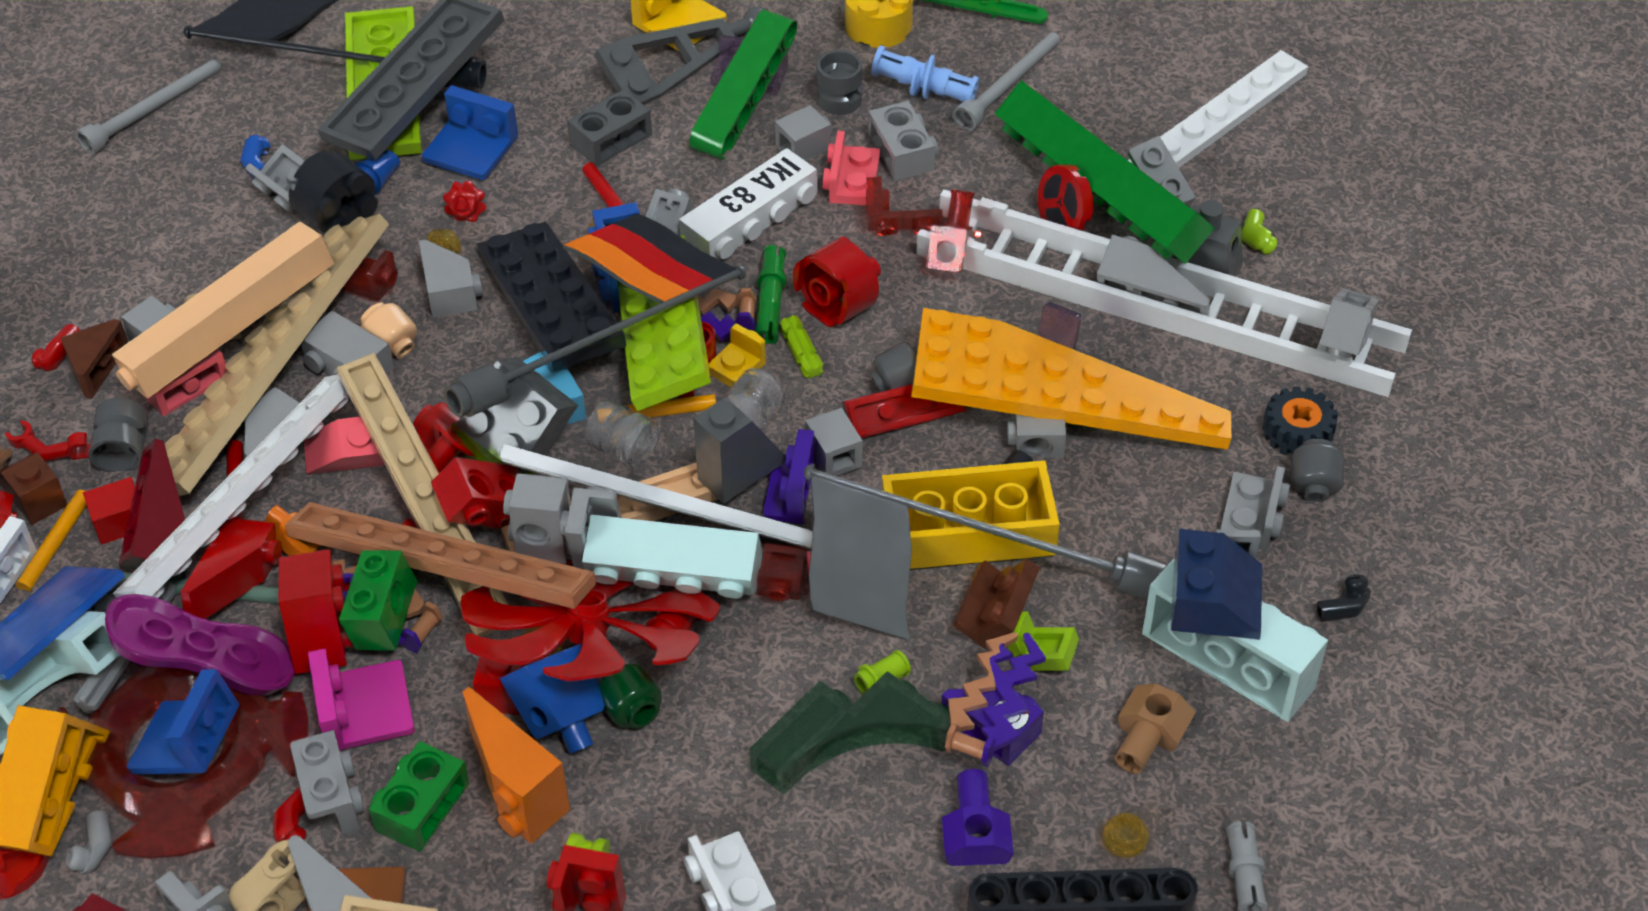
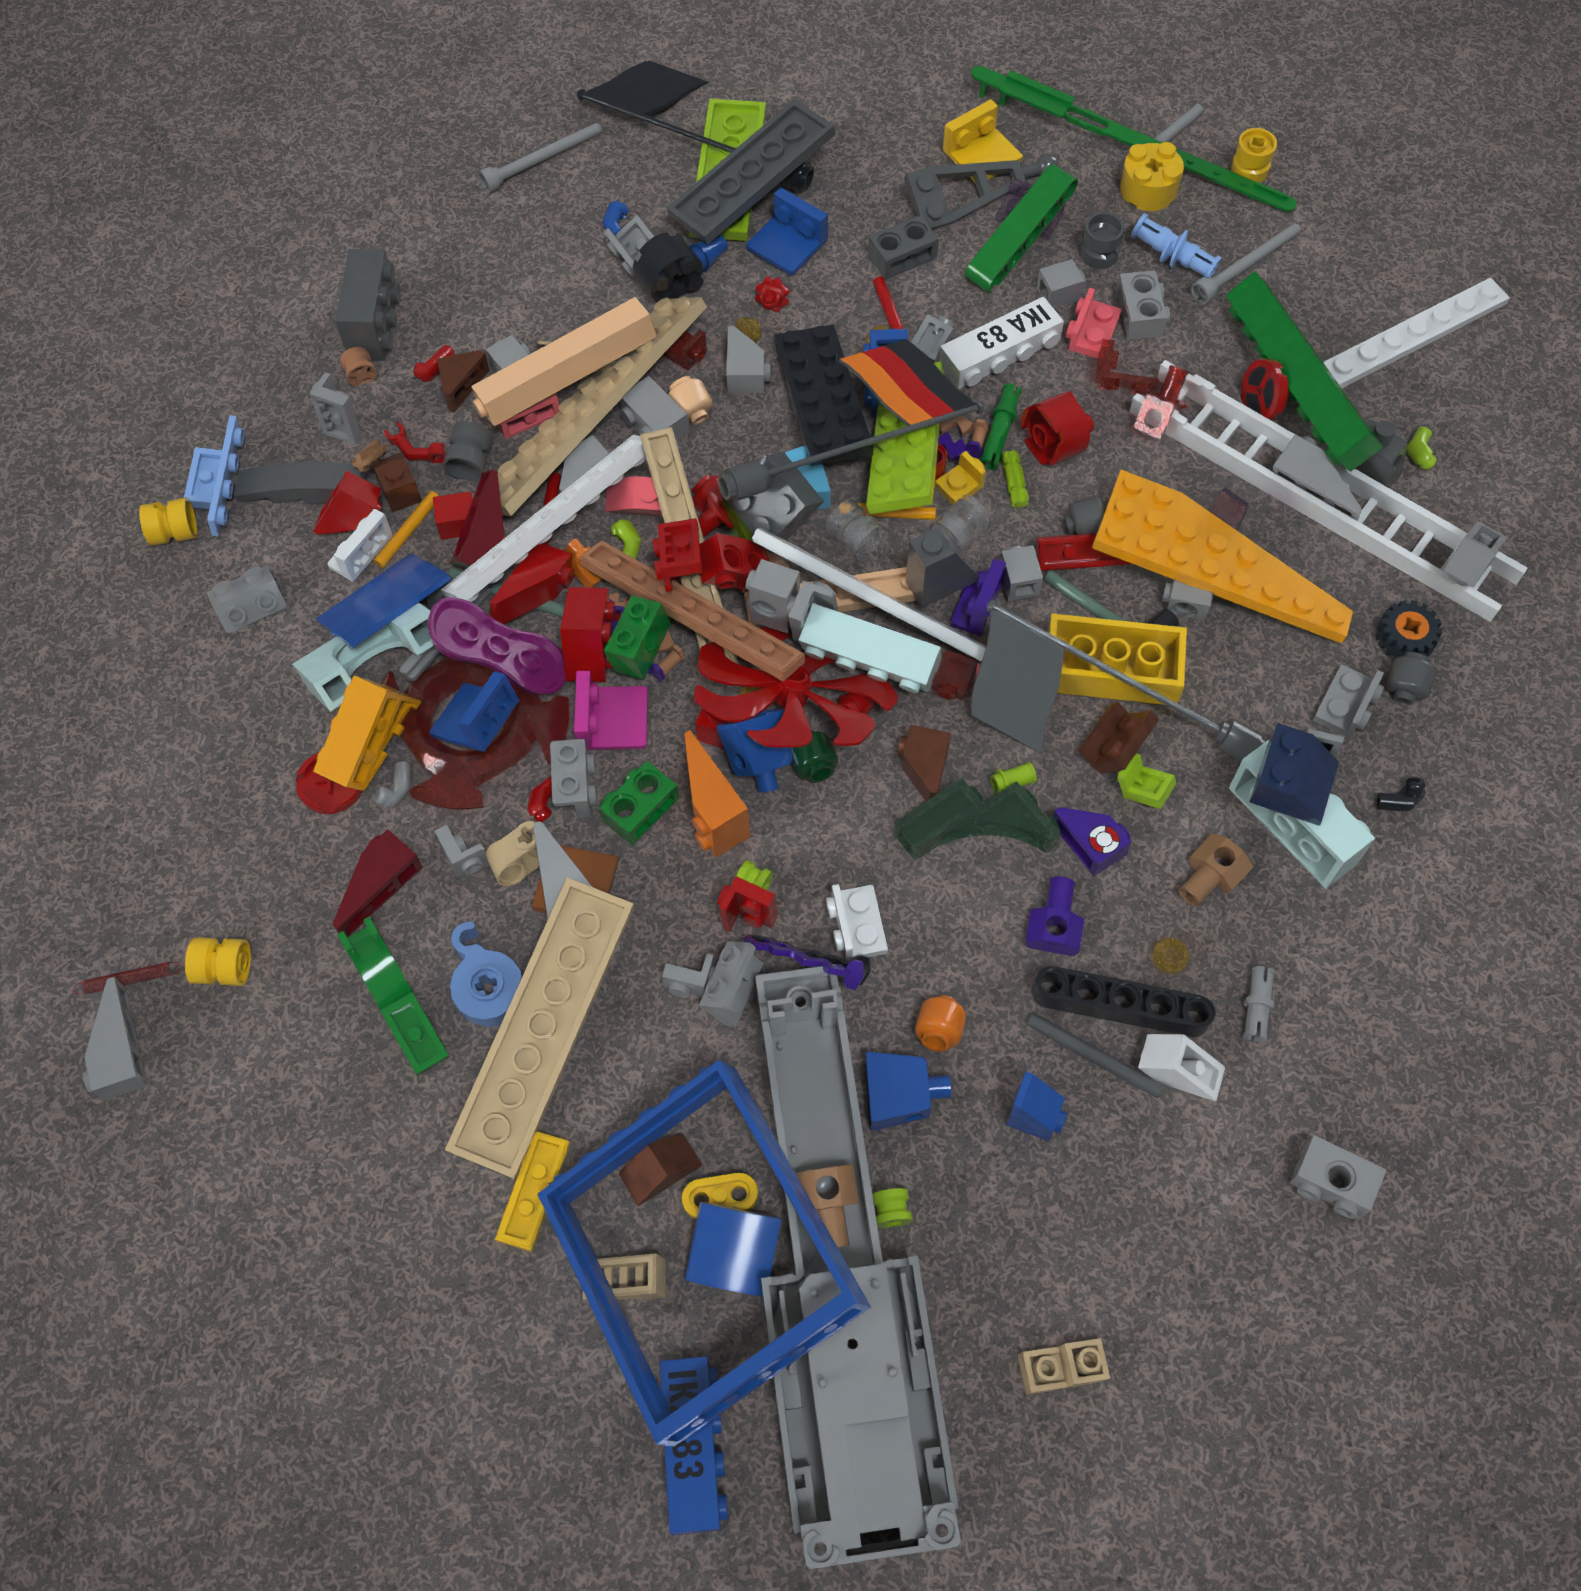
camera: 15 degrees right, 15 degrees up
piece [945,632,1046,767] -> none
light grey bracket [1128,136,1196,207] -> none
none -> lime arm [611,519,642,559]
none -> red bracket [653,518,703,592]
none -> copper slope [897,724,951,807]
none -> sand green bar [1044,570,1125,621]

